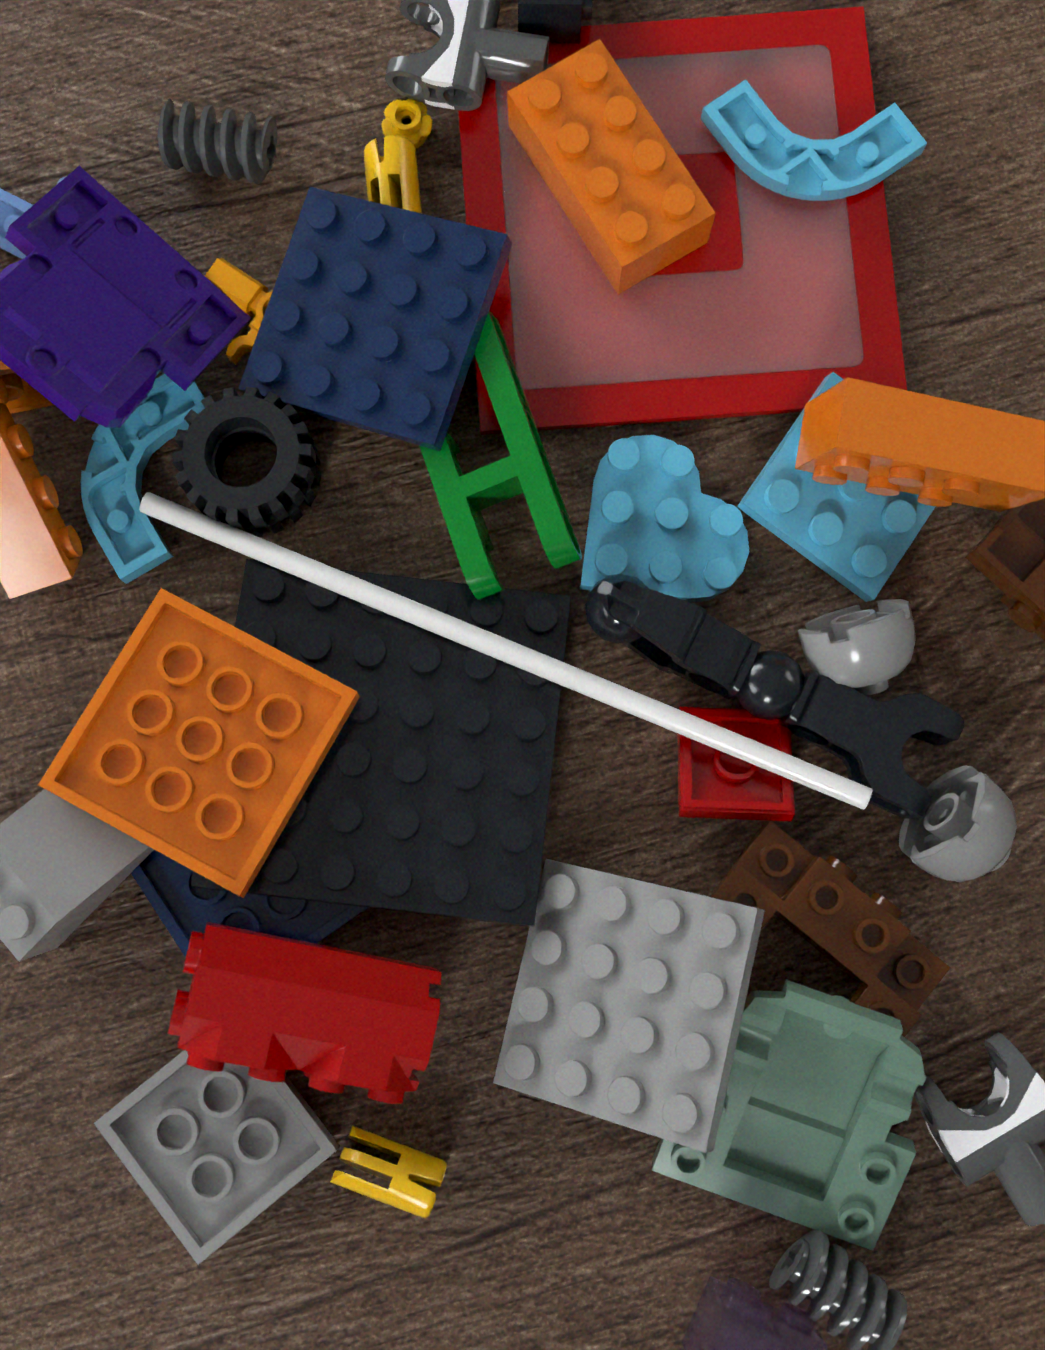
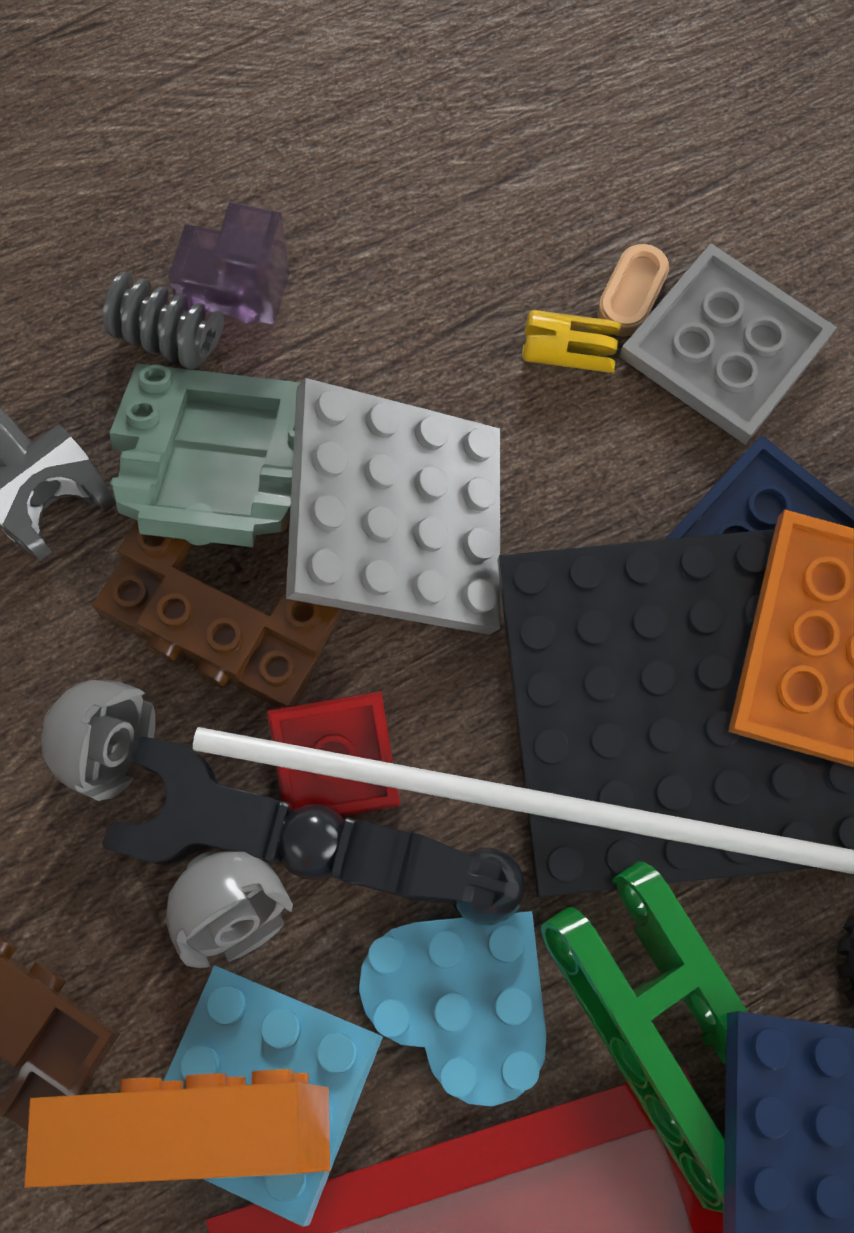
camera: 160 degrees right, 10 degrees down
red brick [168,922,442,1104] -> none
none -> light nougat tile [597,244,669,337]

